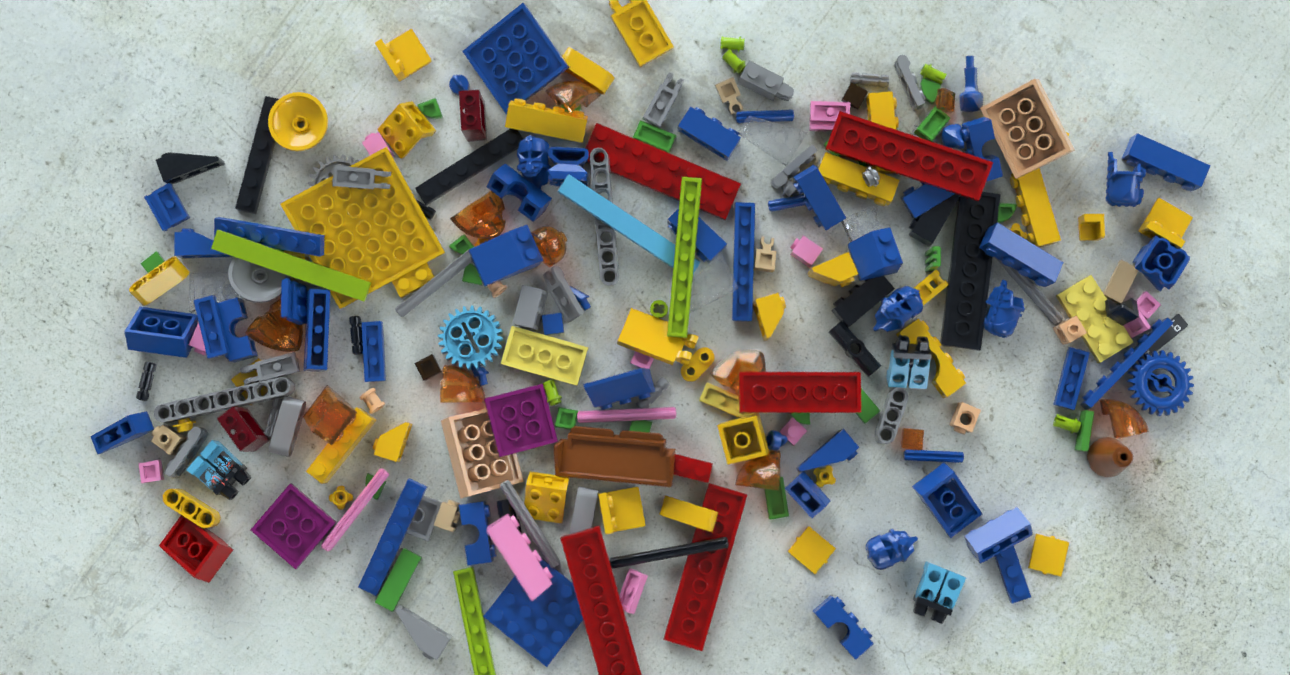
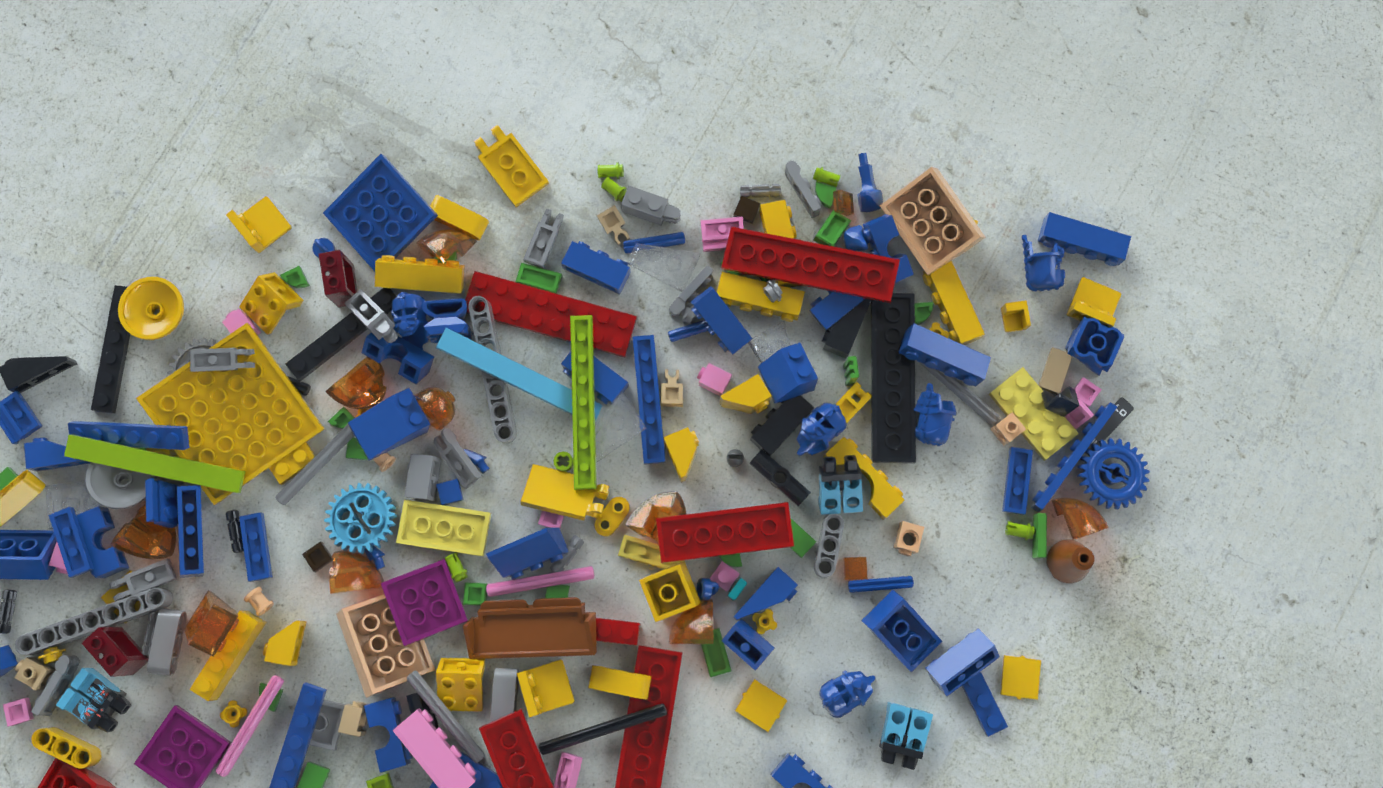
camera: 10 degrees left, 5 degrees down
none -> light grey hinge [344,289,398,343]
none -> dark grey hinge [726,449,744,467]
none -> teal tile [727,578,747,601]

